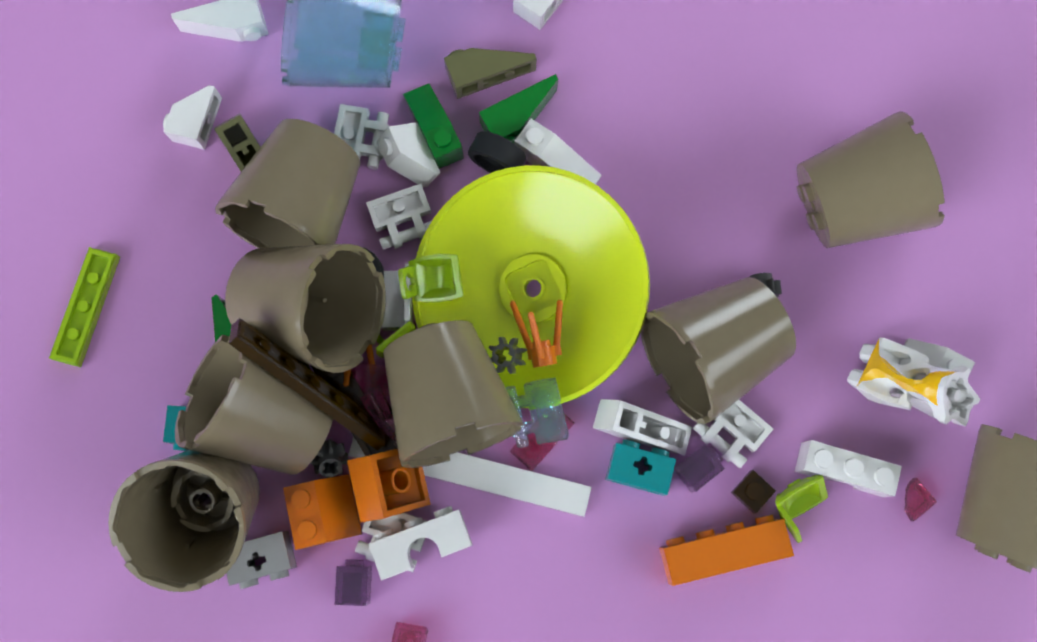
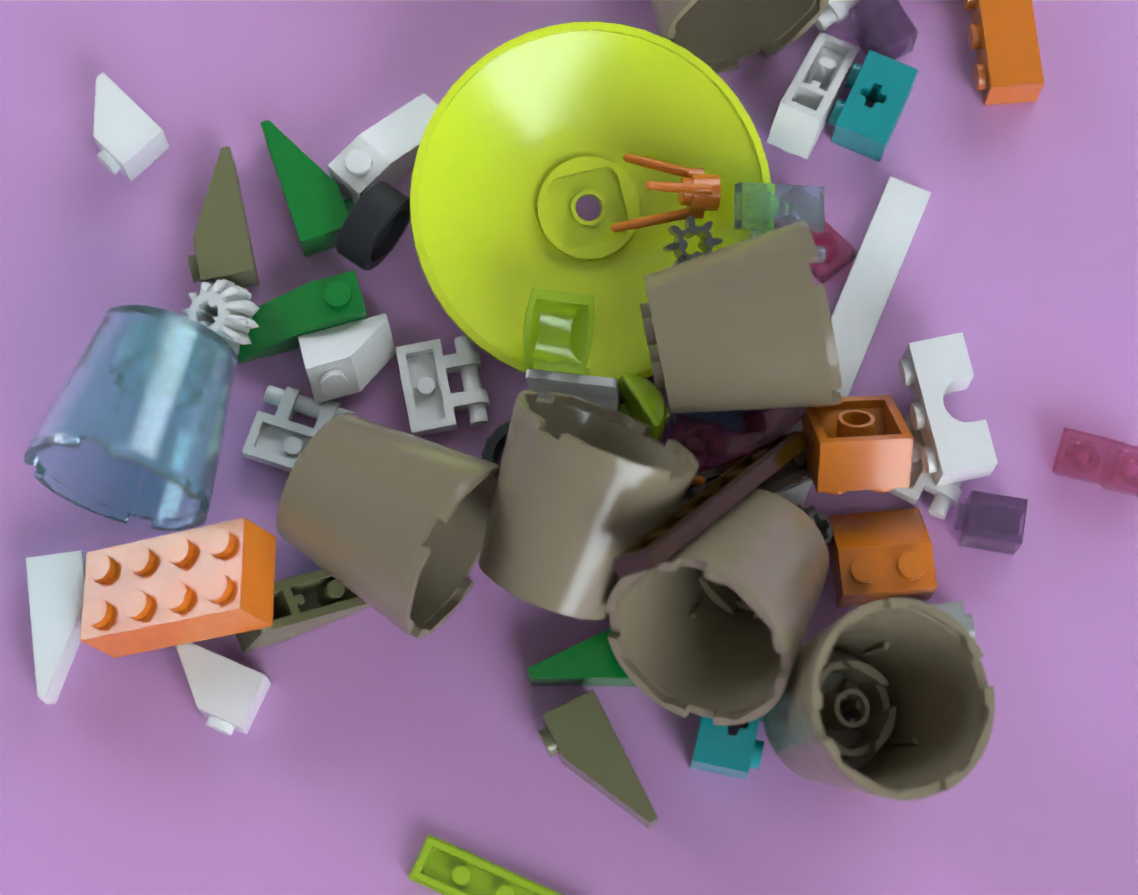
camera: 80 degrees left, 5 degrees down
none -> brick [80,517,276,658]
none -> white gear [181,279,260,358]
none -> olive slope [538,690,658,828]

